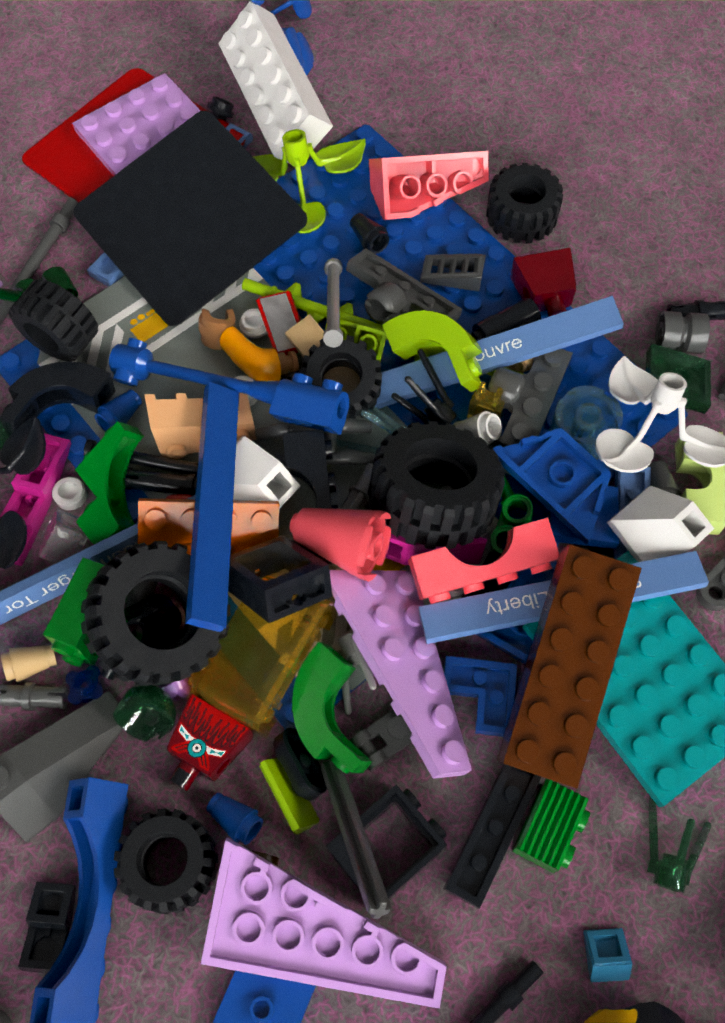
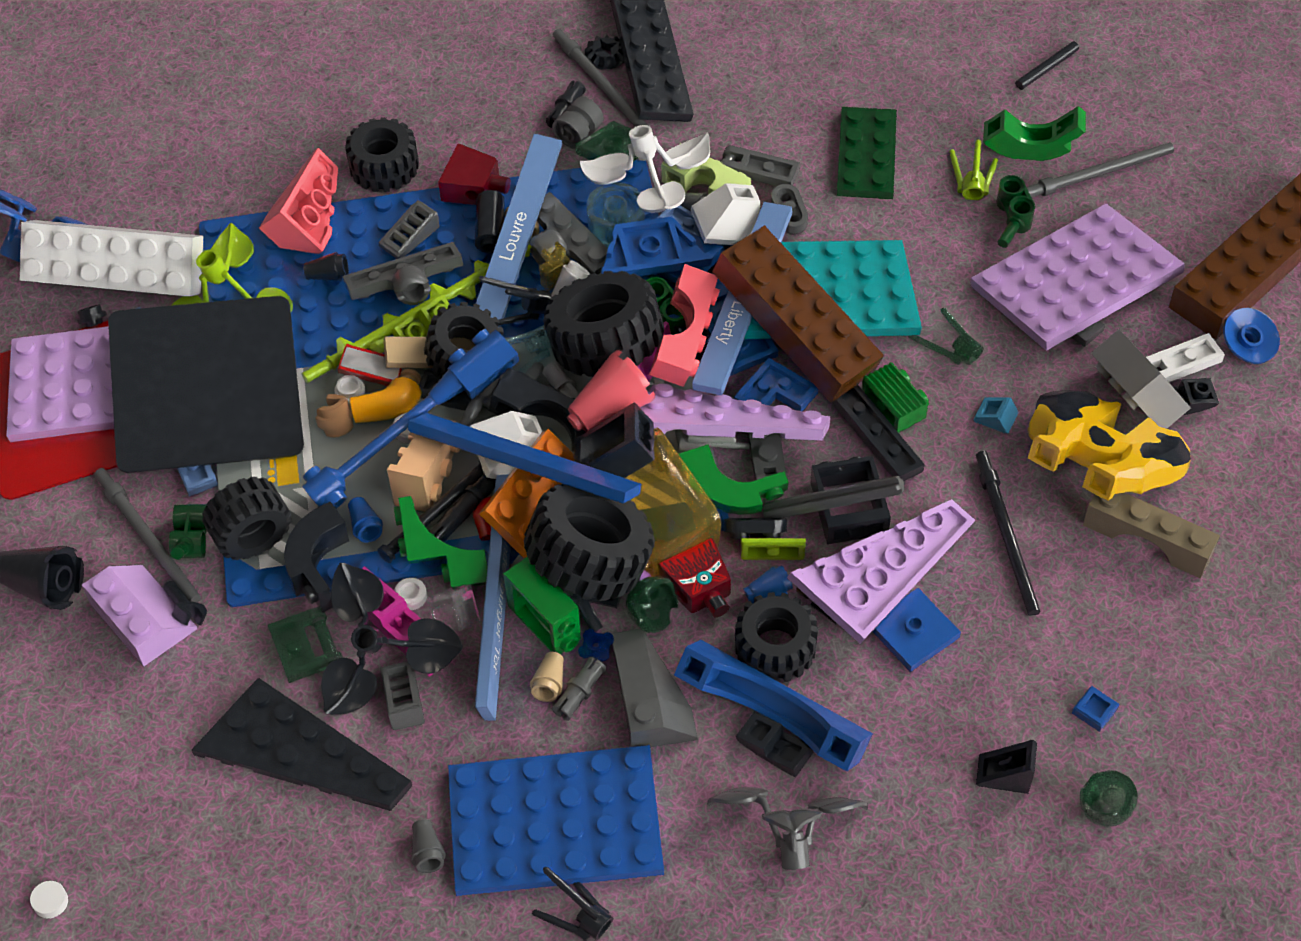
camera: 60 degrees left, 10 degrees down
light grey bar [323,258,343,348] -> none
lime arch [382,310,483,392] -> none

